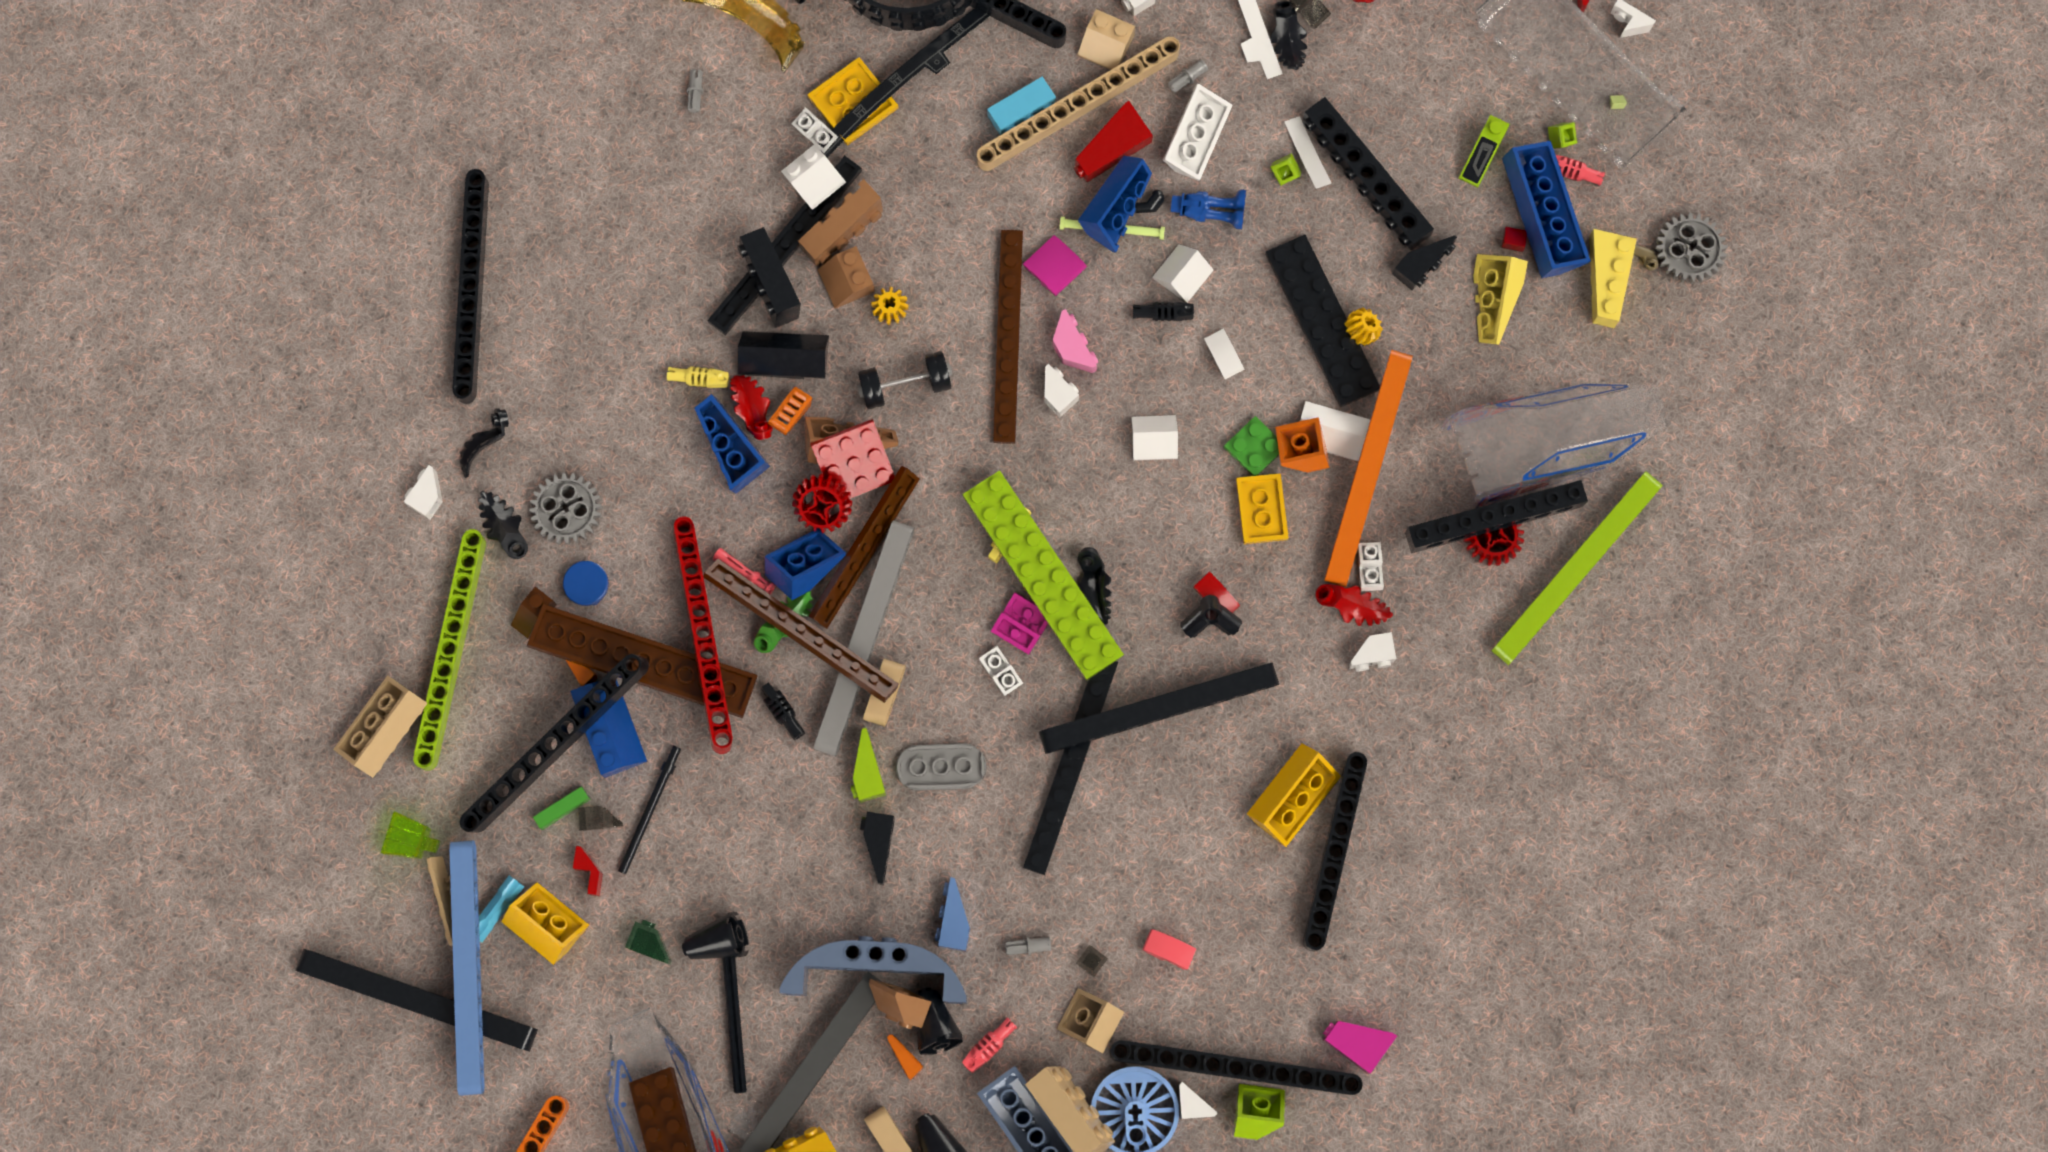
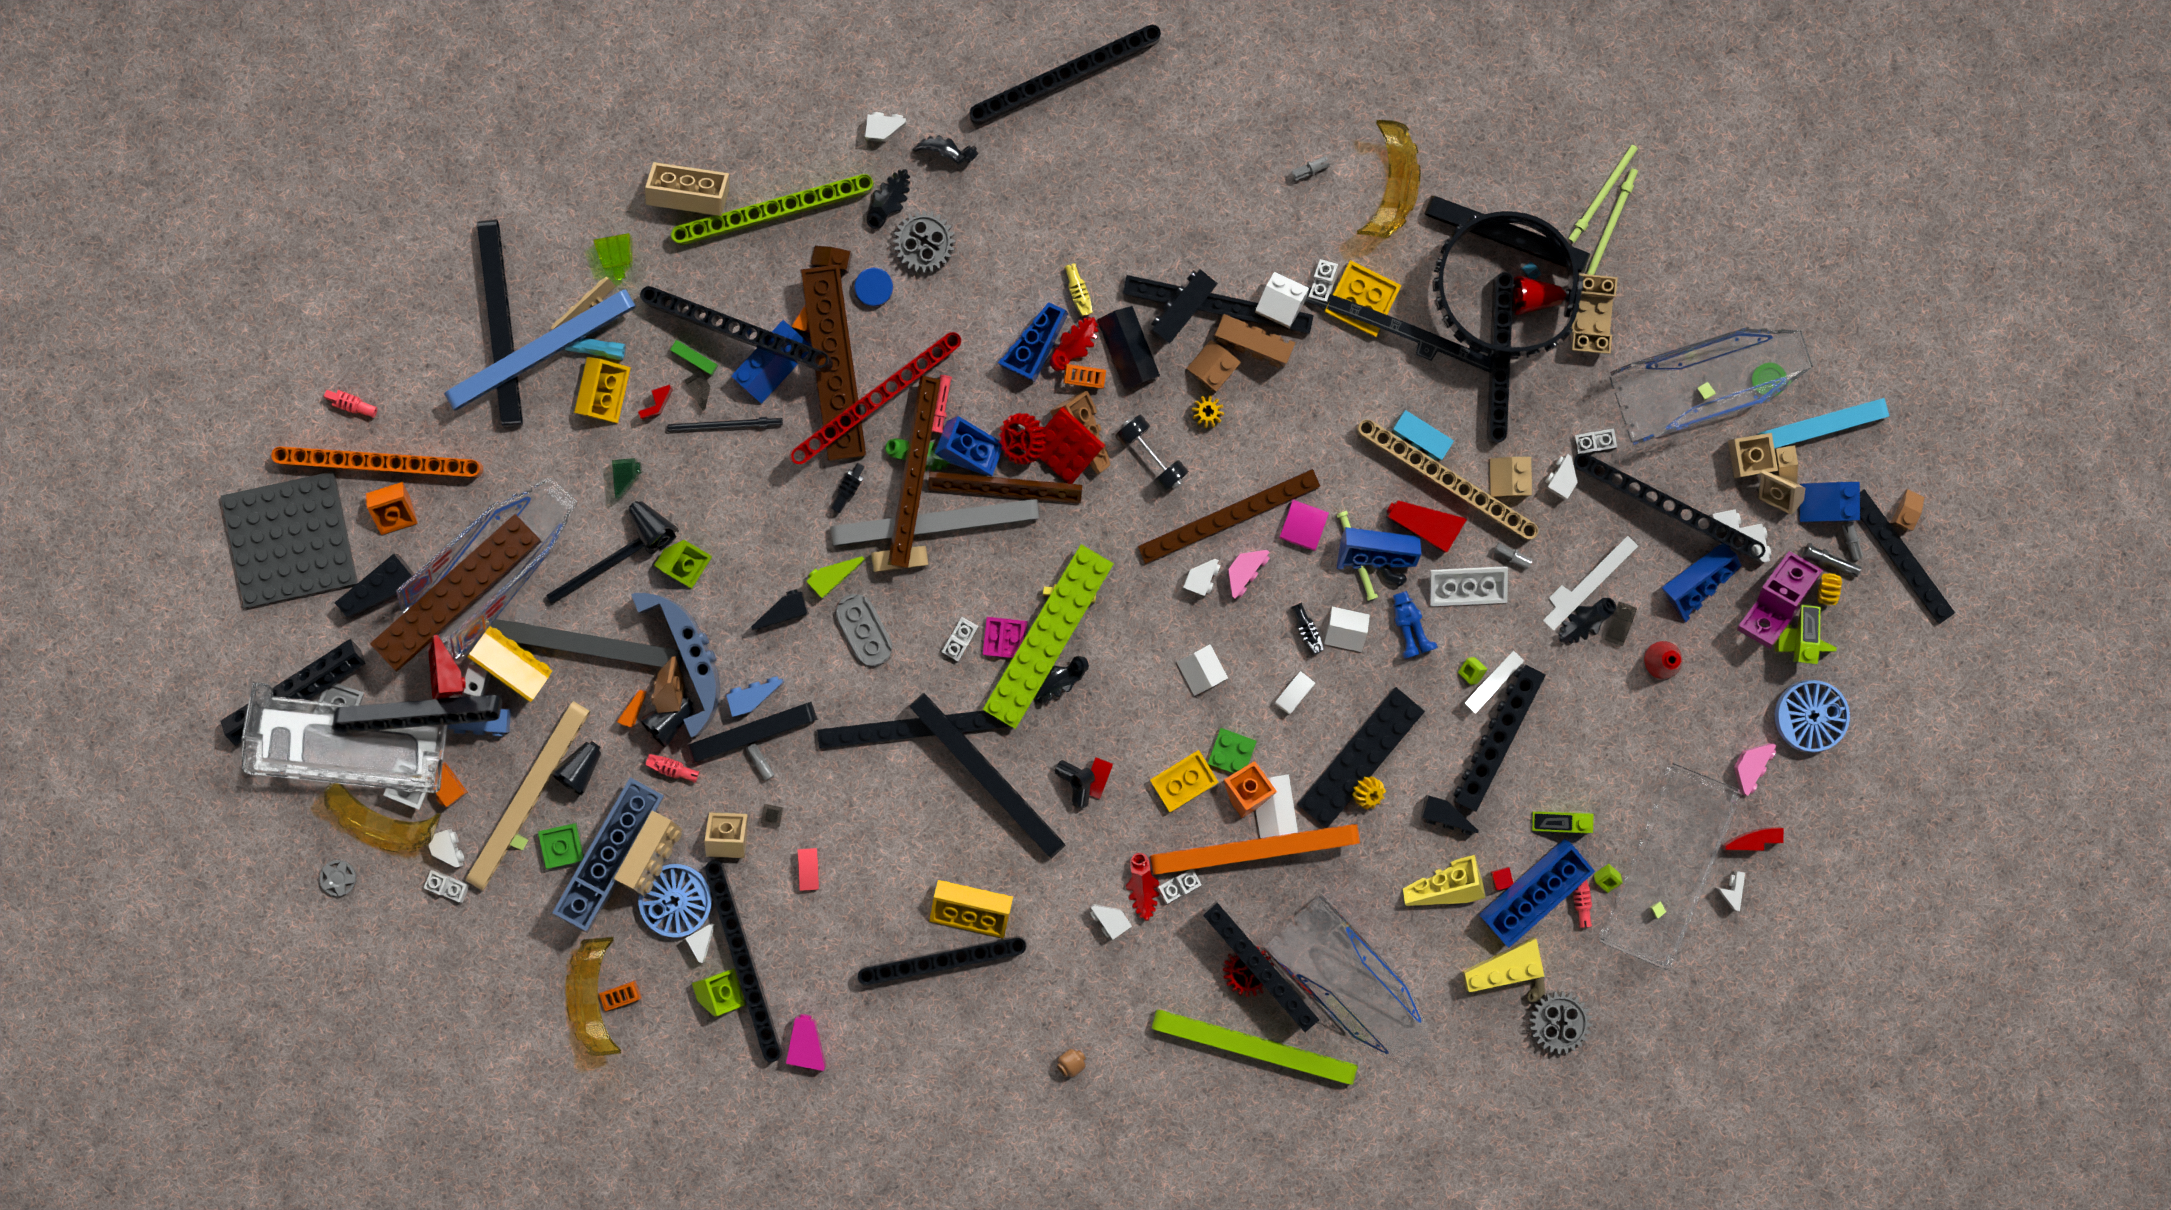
camera: 65 degrees right, 10 degrees up
none -> lime slope [654,540,713,589]
none -> black beam [687,701,818,763]
none -> medium nougat head [1057,1049,1086,1078]

